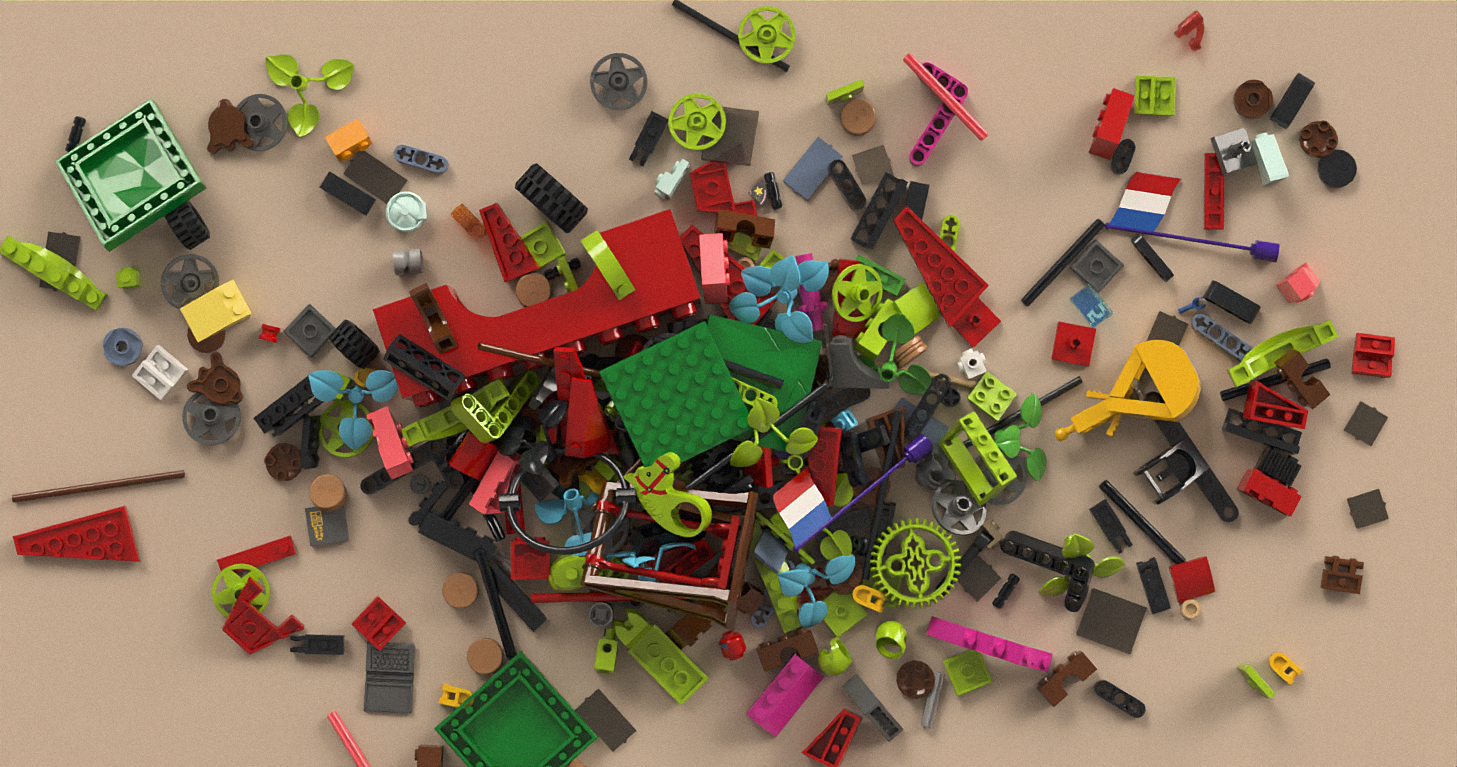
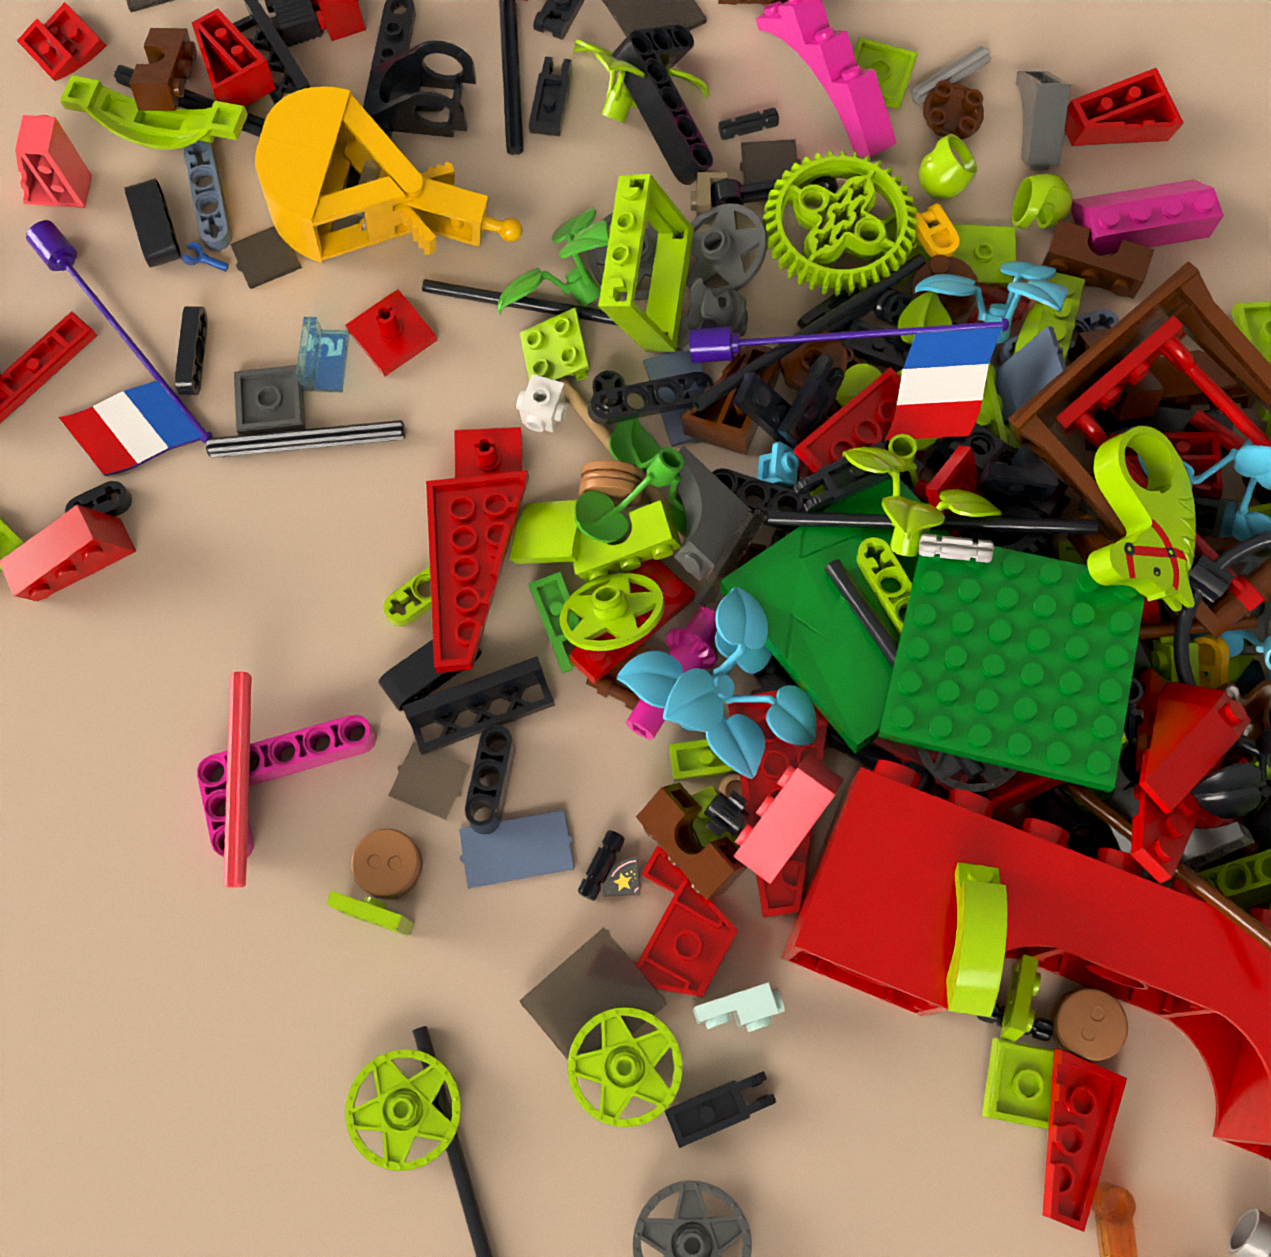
camera: 135 degrees left, 15 degrees down
black tyre [515,163,588,233] -> none
none -> black gear [704,790,750,837]
none -> axle [919,534,994,563]

